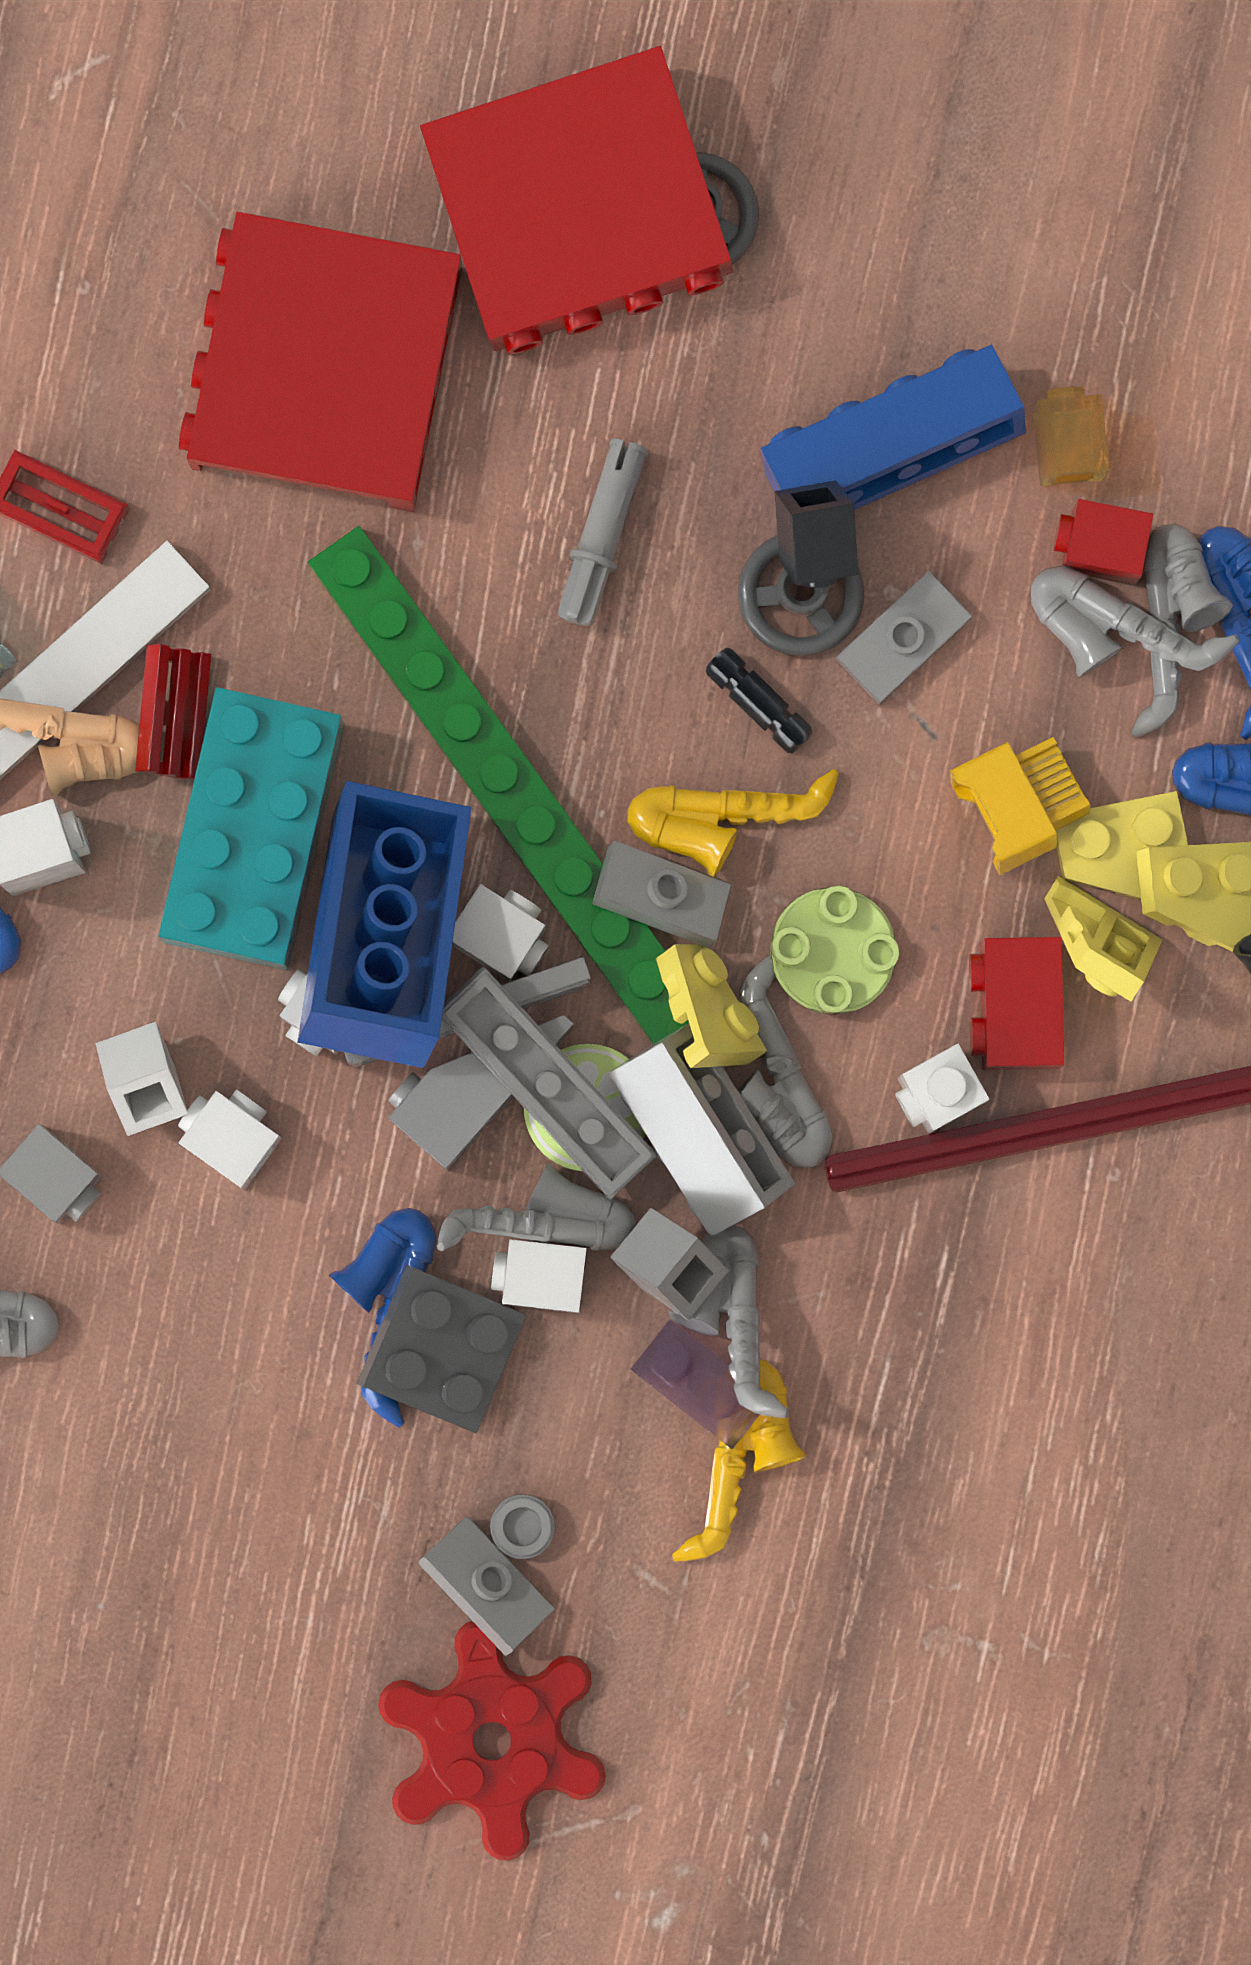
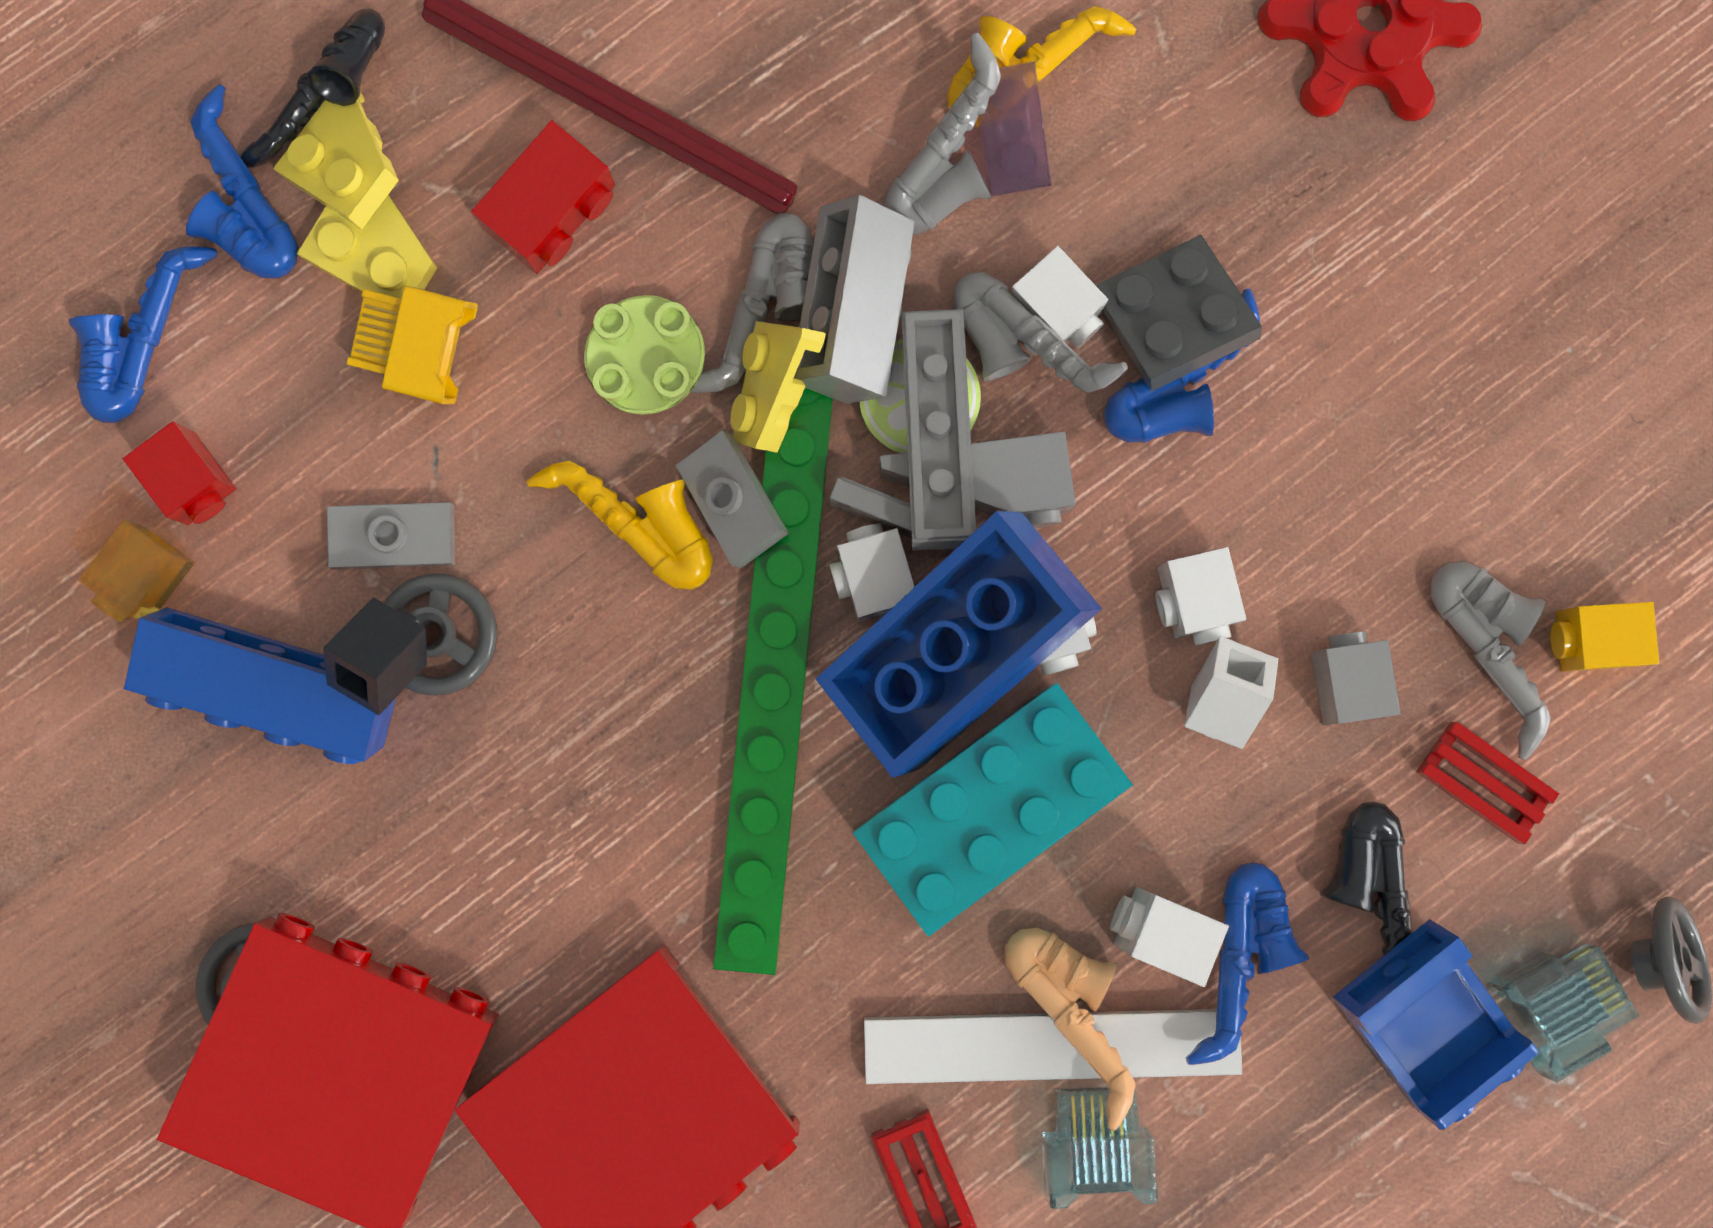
camera: 135 degrees left, 0 degrees up
red tile [135,644,212,780] -> none
light grey plate [417,1516,555,1656] -> none
light grey tile [490,1494,555,1559] -> none
light grey axle [558,438,649,626] -> none
light grey brick [610,1208,729,1321] -> none
black axle [706,647,812,754] -> none
white brick [895,1044,990,1134] -> none
light grey piece [1031,565,1240,678] -> none
light yellow wing [1044,876,1163,1002] -> none
light grey piece [1131,523,1233,738] -> none

